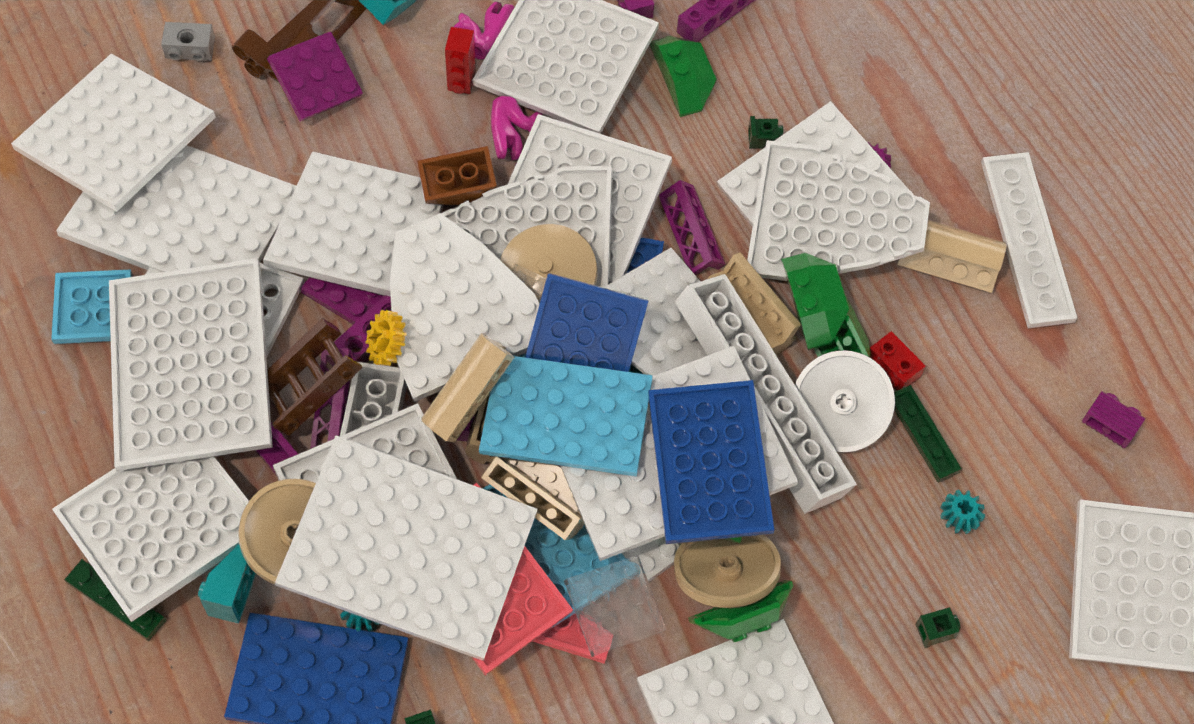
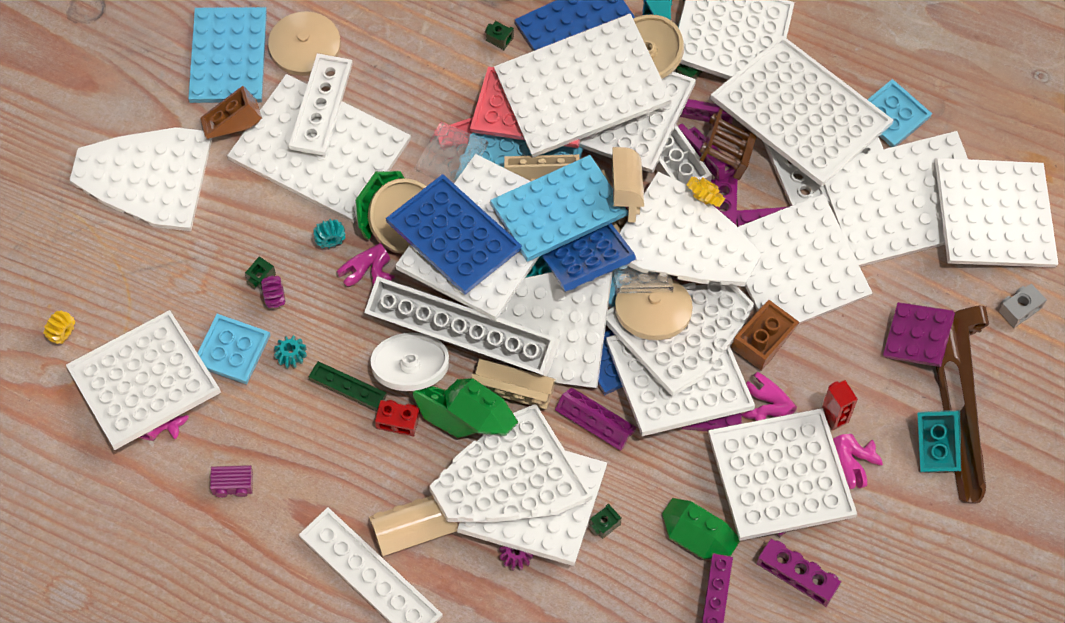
camera: 145 degrees right, 0 degrees up
none -> medium azure plate [197,314,271,385]
none -> magenta gear [261,276,286,308]
none -> teal gear [313,219,346,249]
none -> dark pink piece [336,243,395,287]

